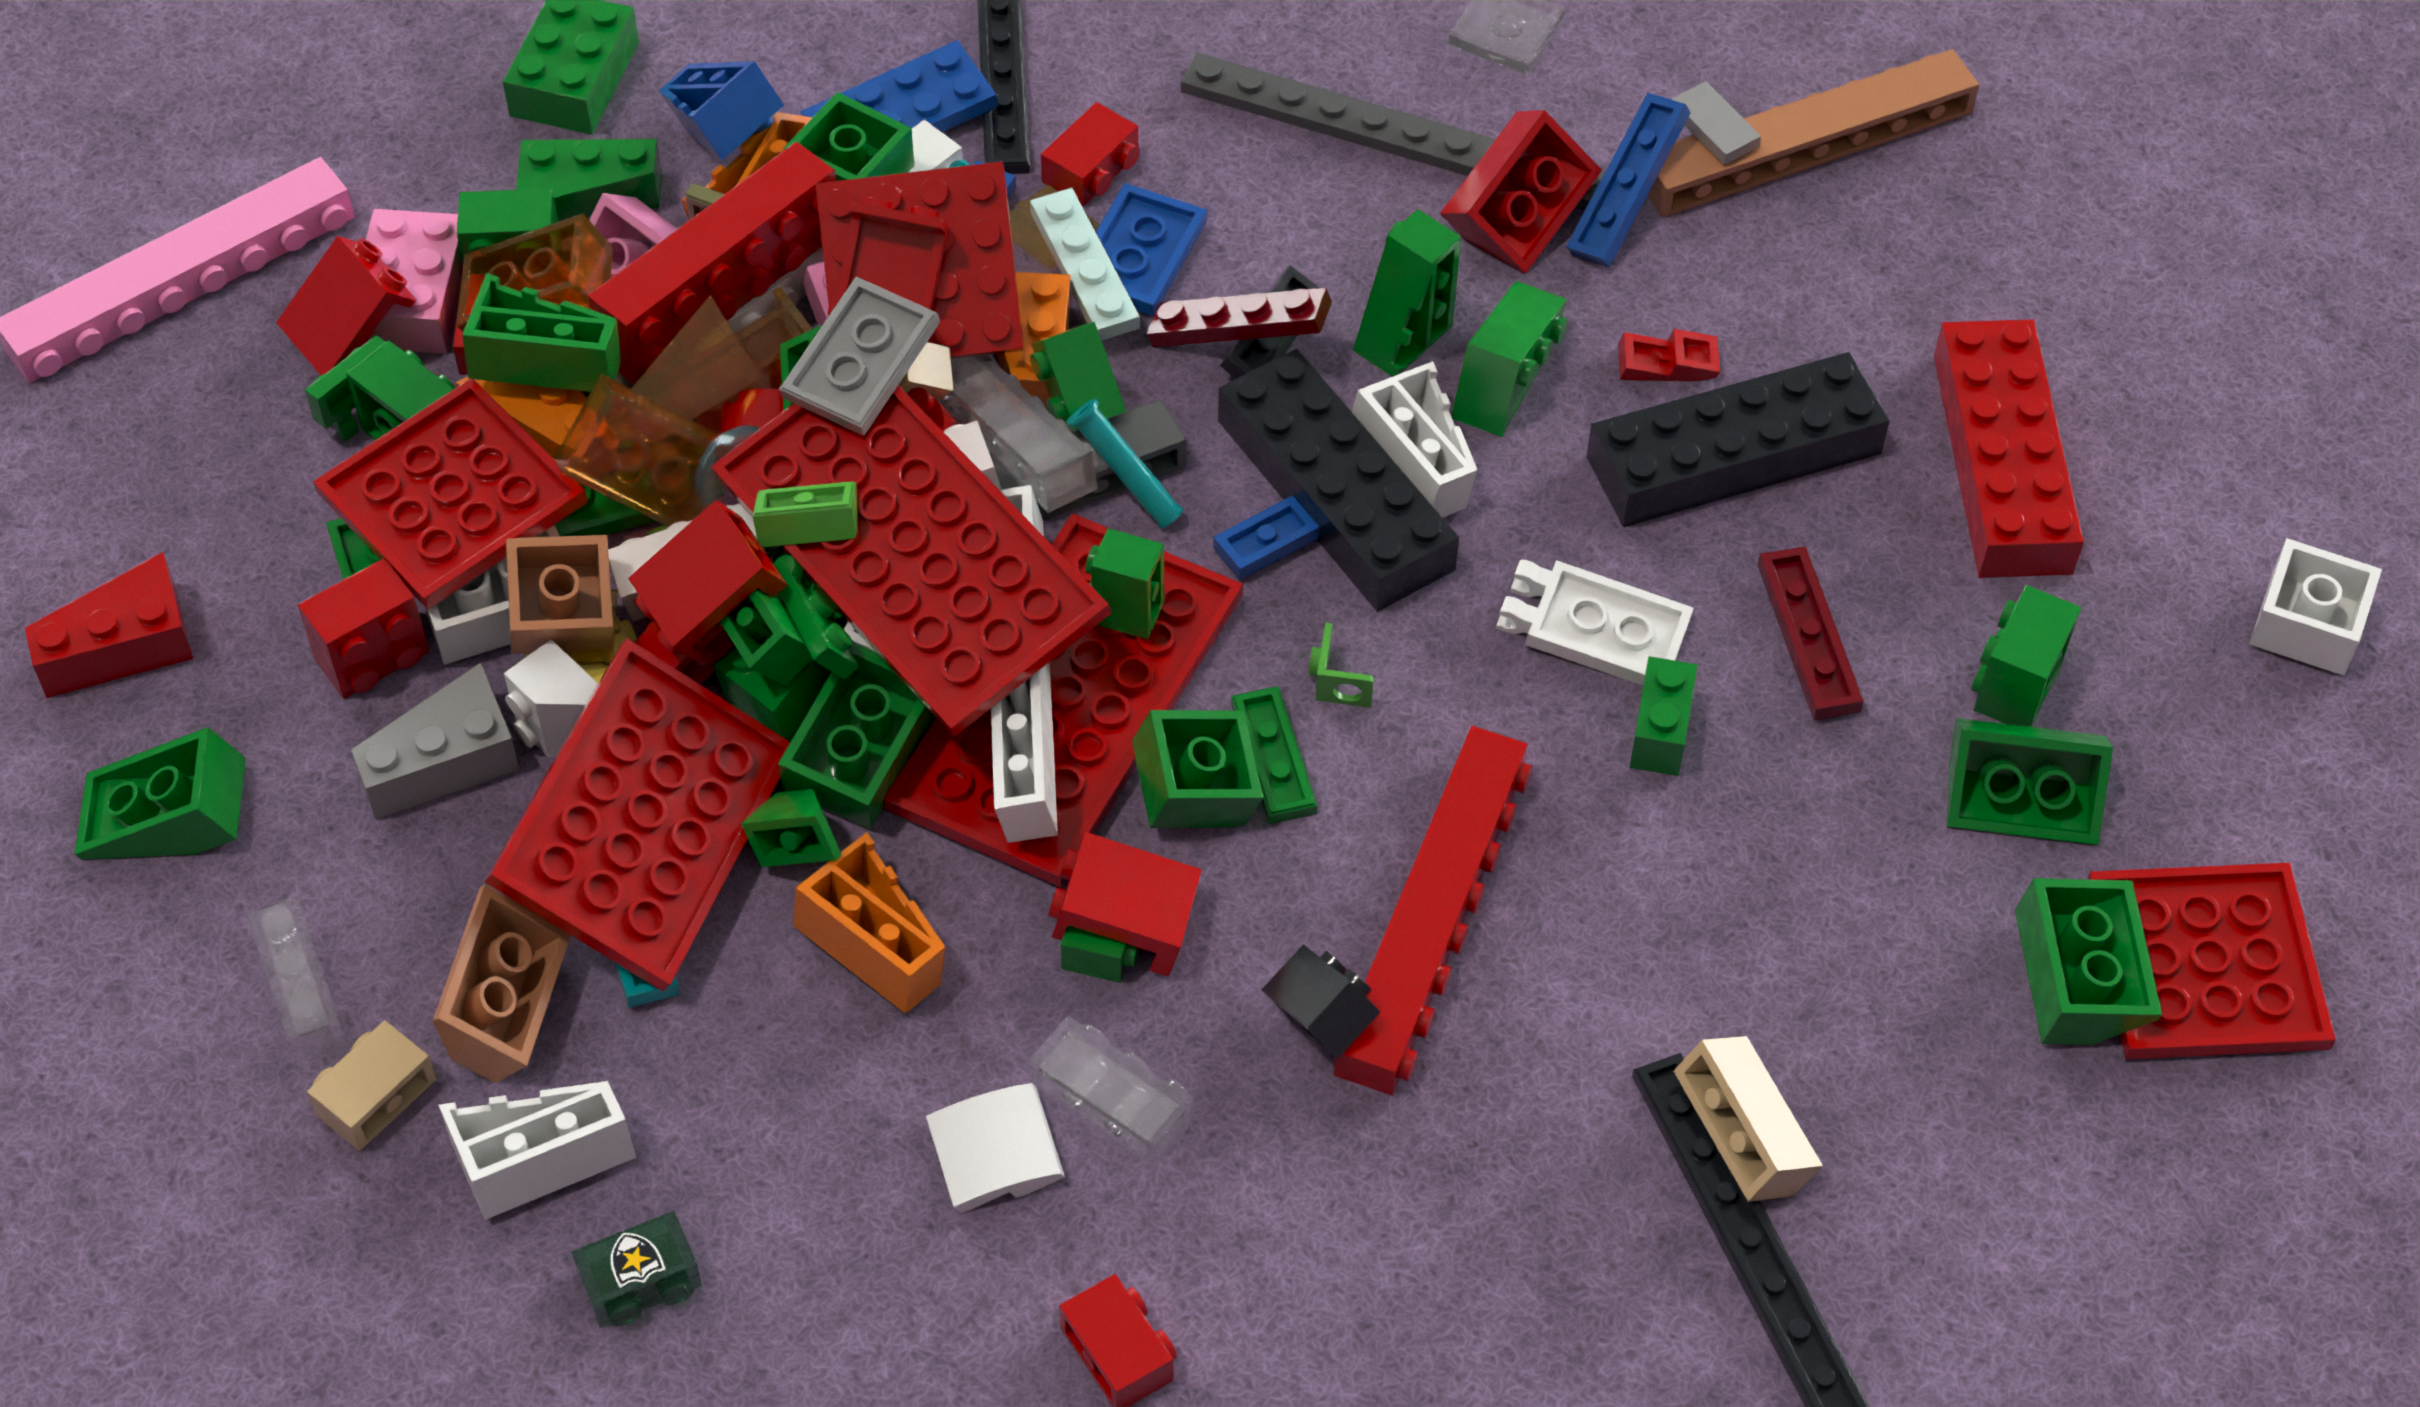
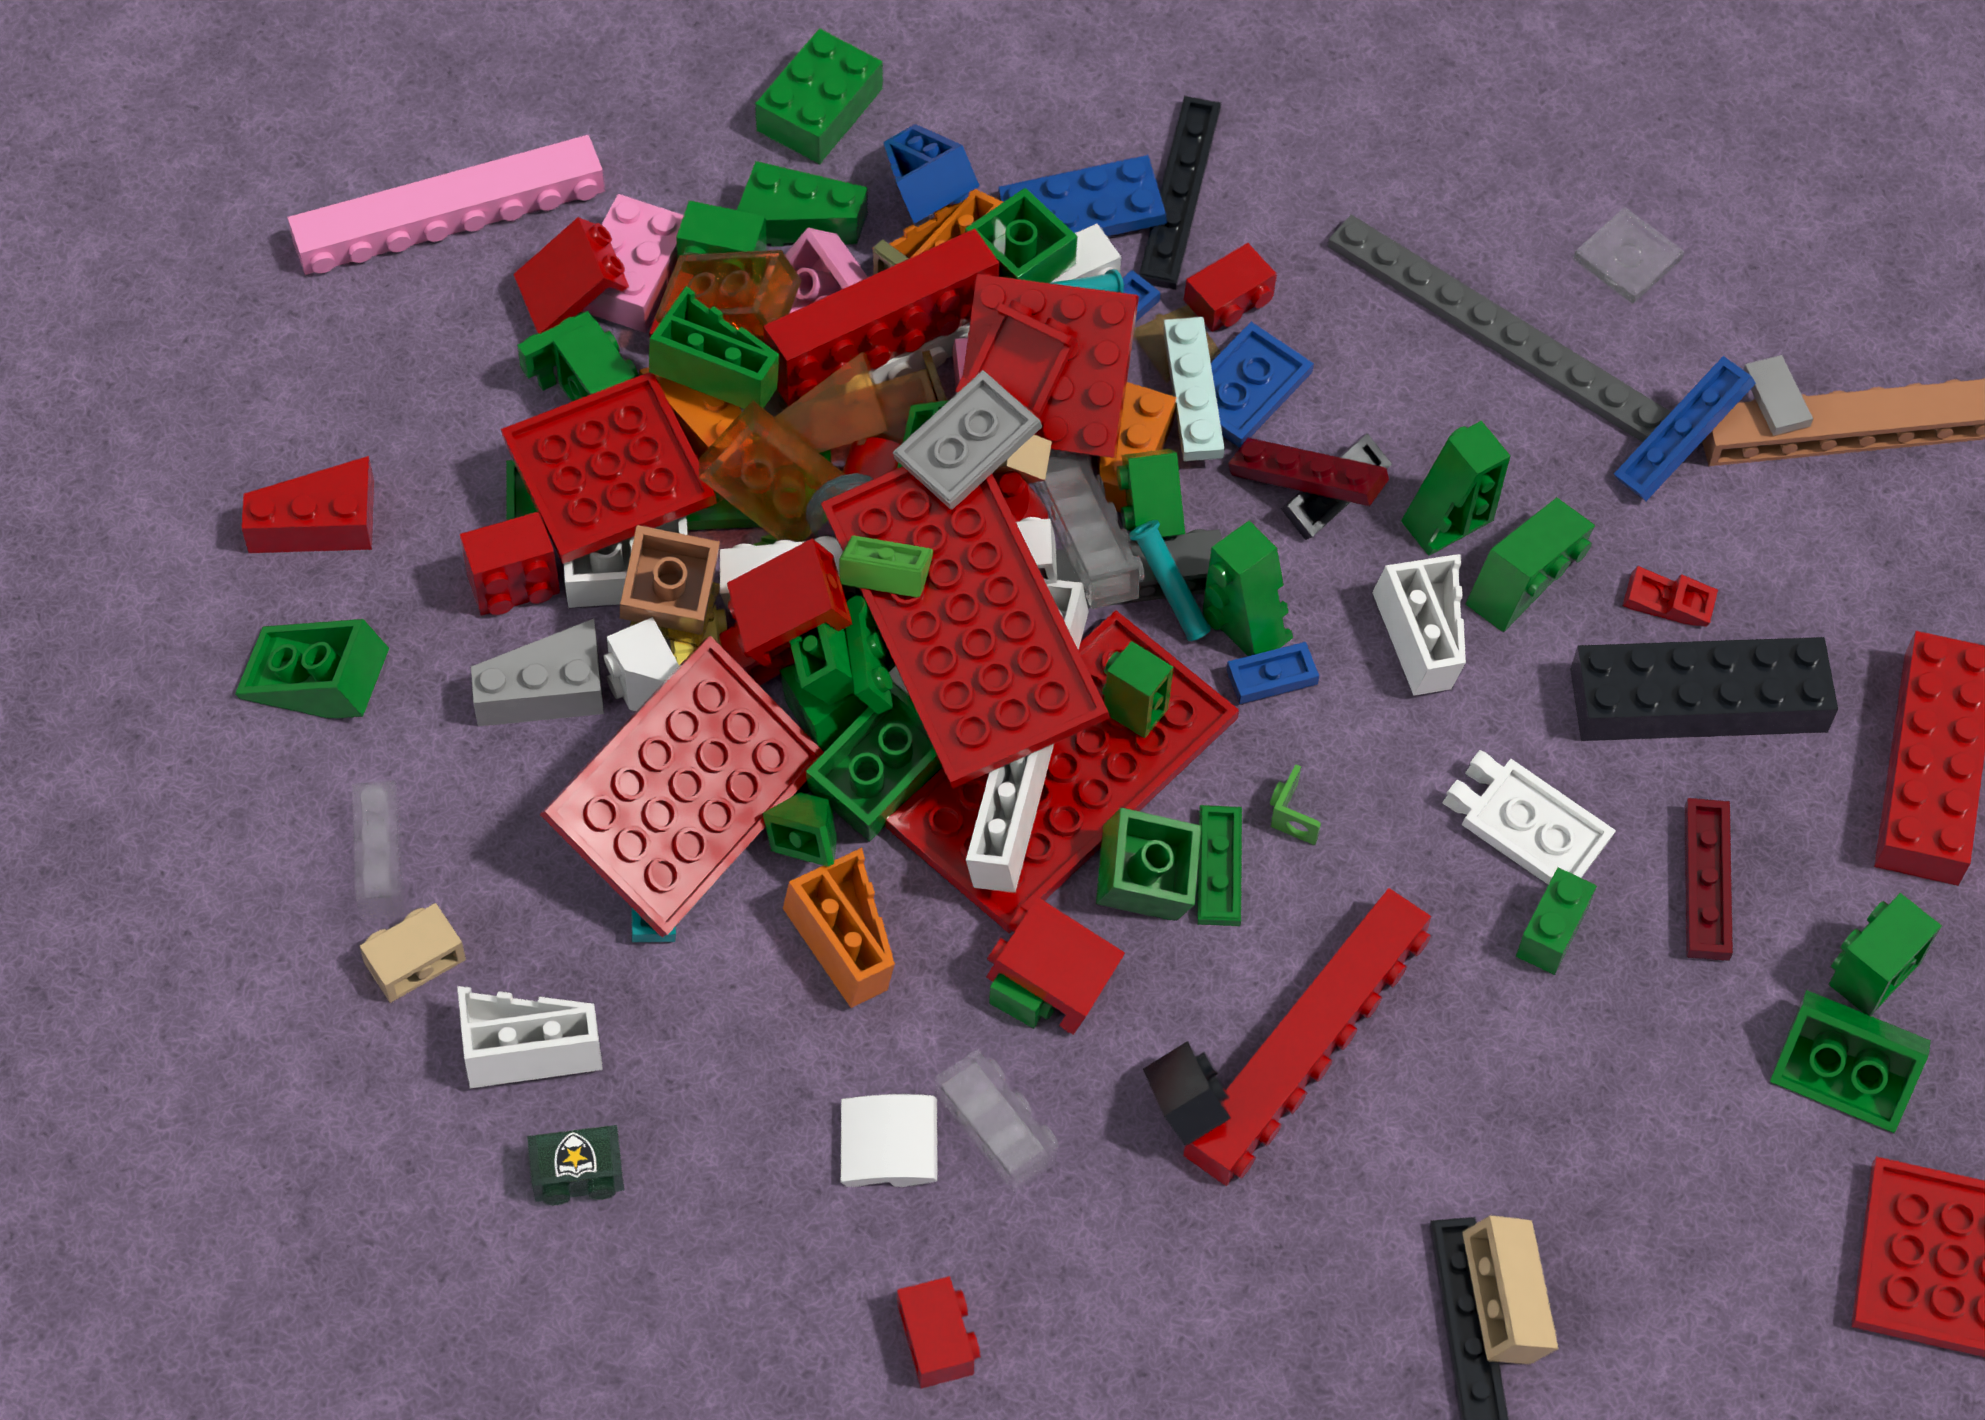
camera: 15 degrees right, 5 degrees up
nougat slope [433,884,571,1083] -> none
black brick [1218,348,1459,612] -> none
red slope [1440,110,1602,273] -> none
green slope [2015,878,2162,1045] -> none
none -> green wedge [1202,521,1293,656]

